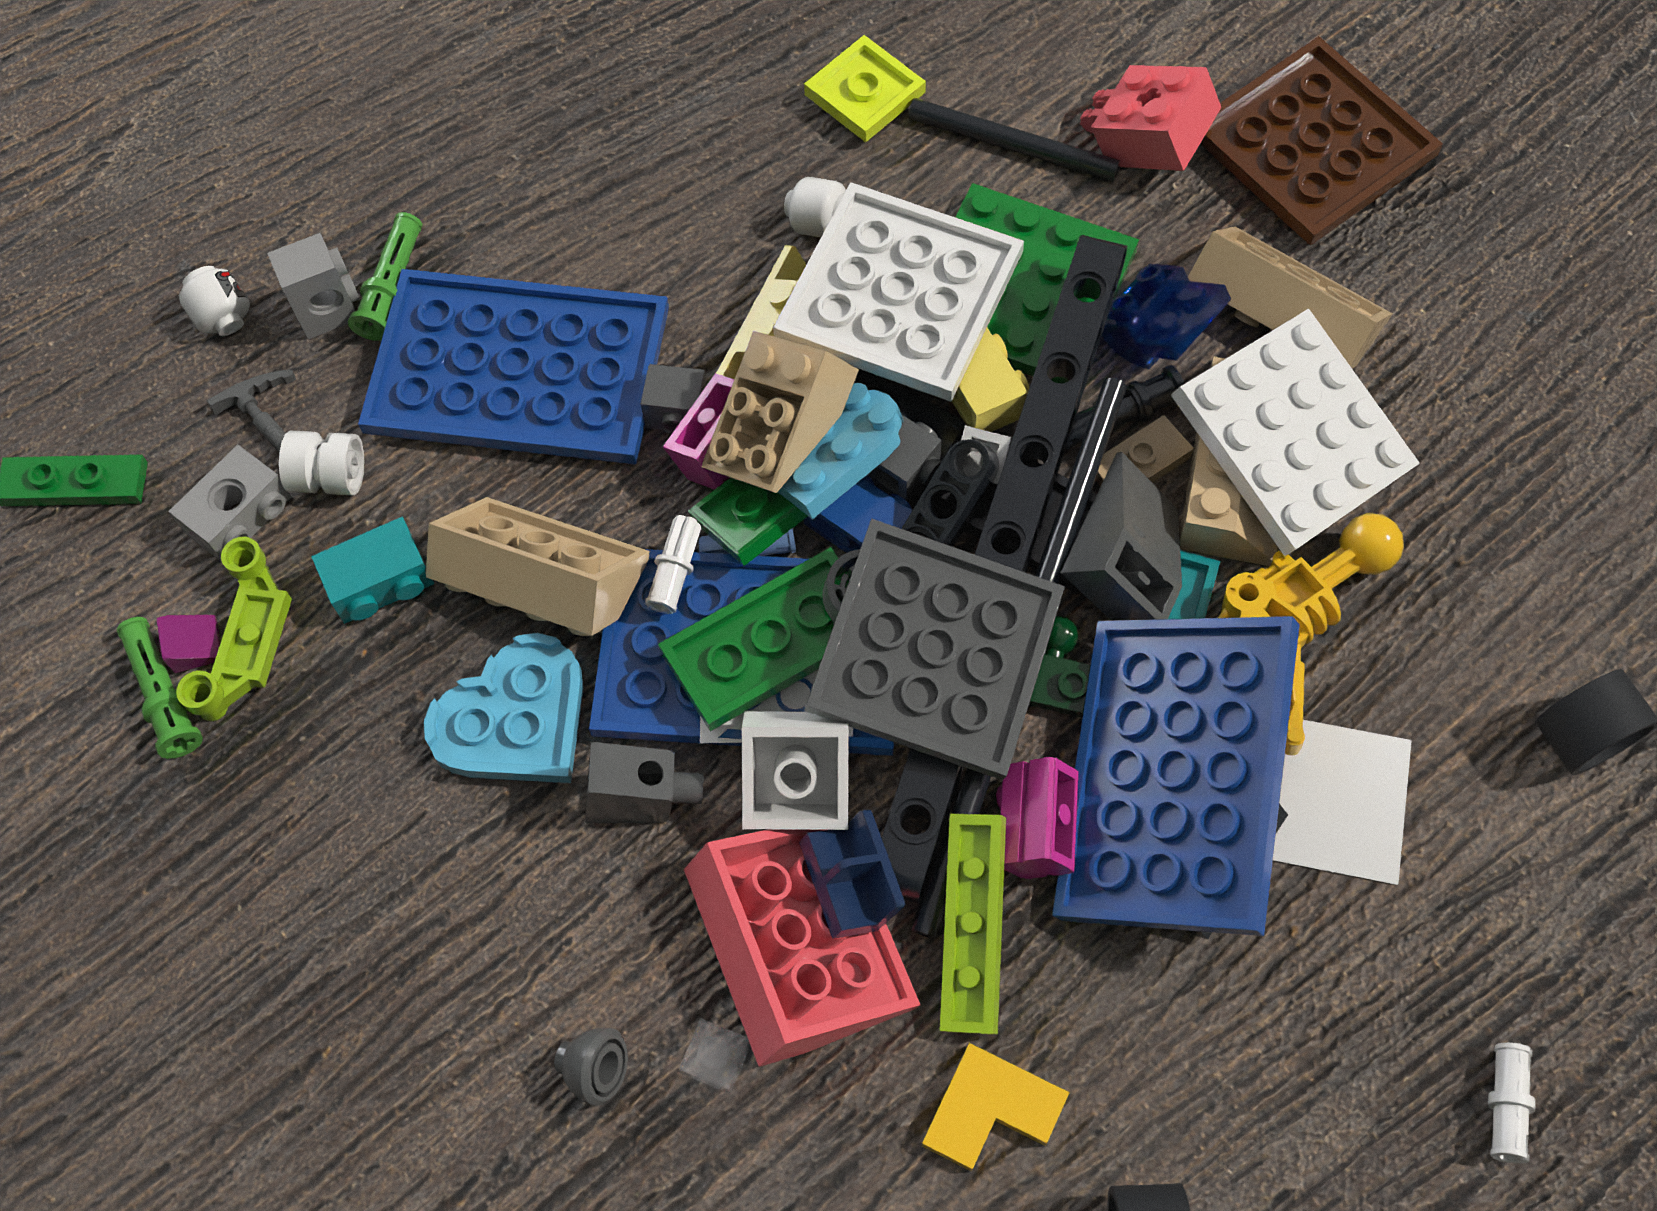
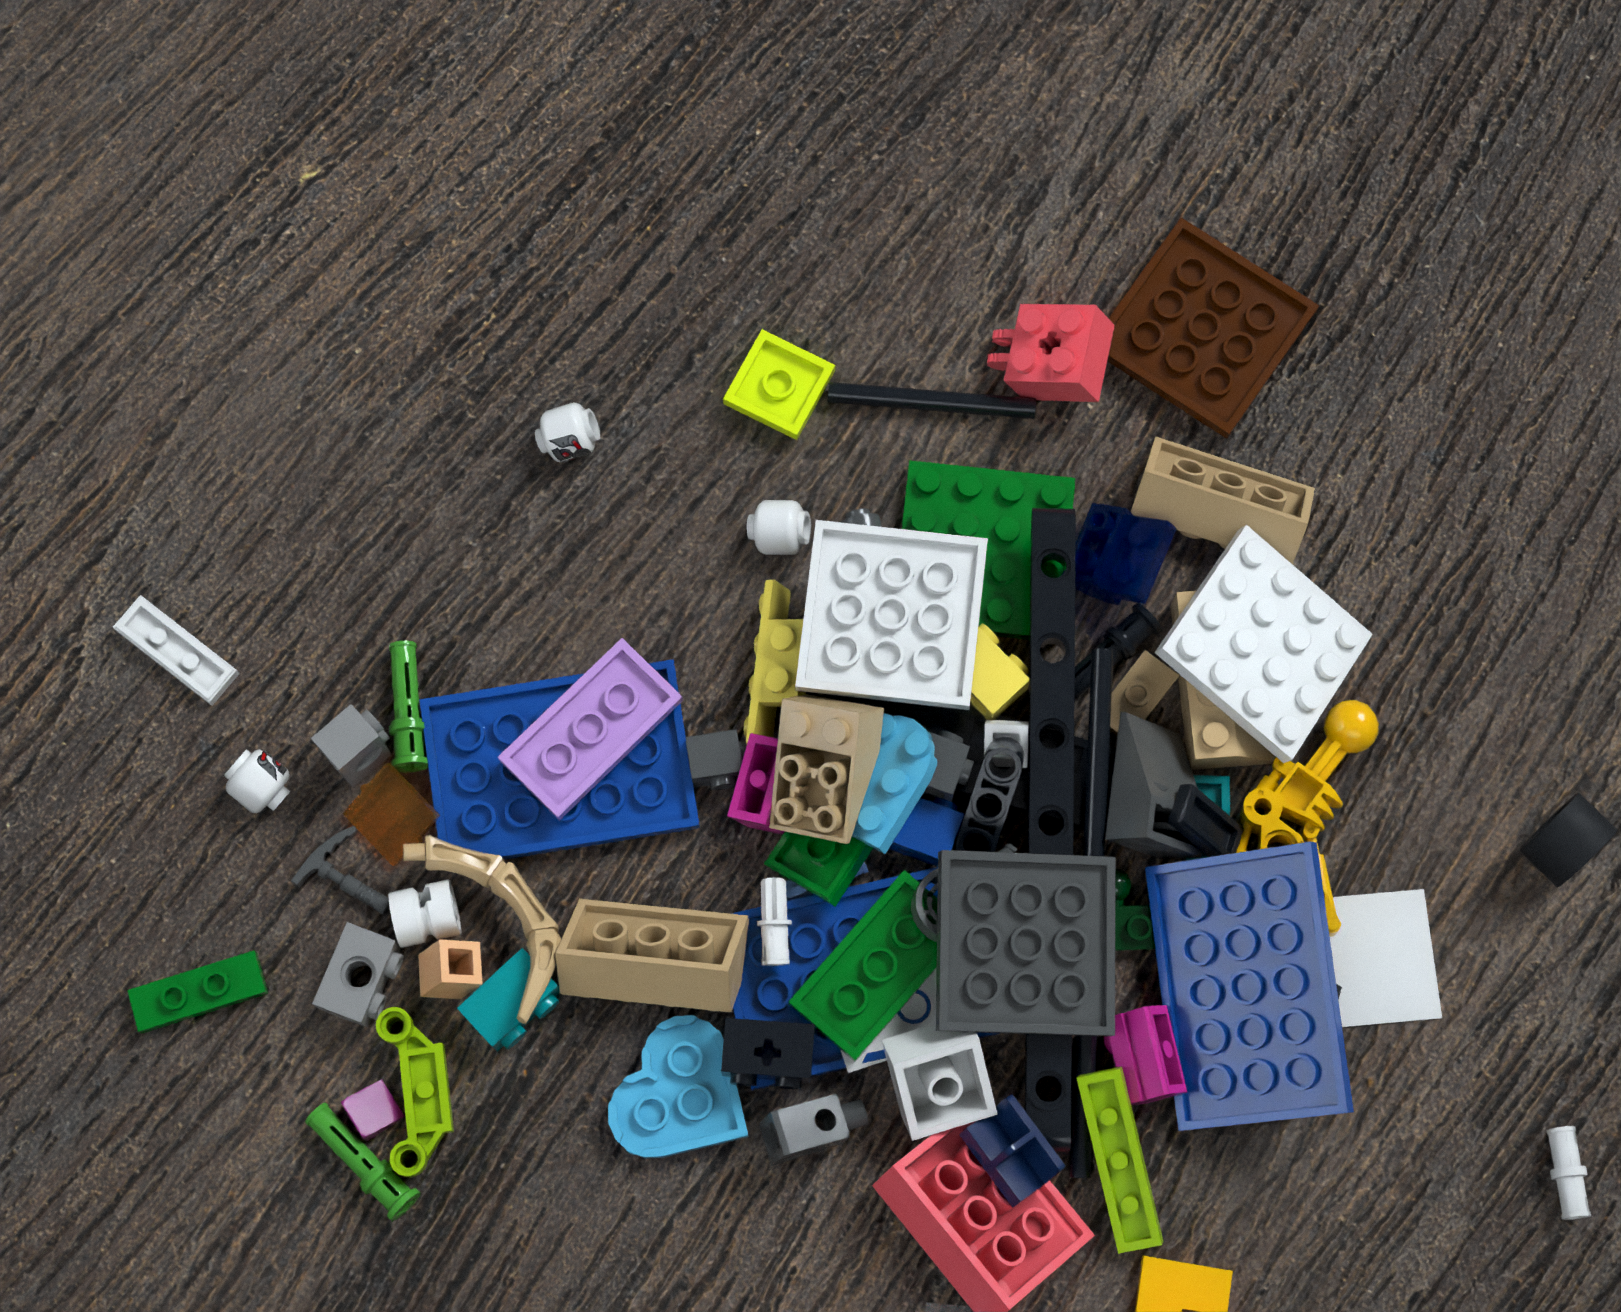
camera: 20 degrees left, 10 degrees up
none -> white tile [113,595,240,706]
none -> clear orange piece [343,762,440,867]
none -> tan animal [403,835,561,1024]
none -> light nougat brick [418,939,482,999]
none -> lavender plate [498,638,683,821]
none -> white head [535,403,600,462]
none -> black brick [721,1018,815,1090]
none -> black tile [1168,784,1244,857]

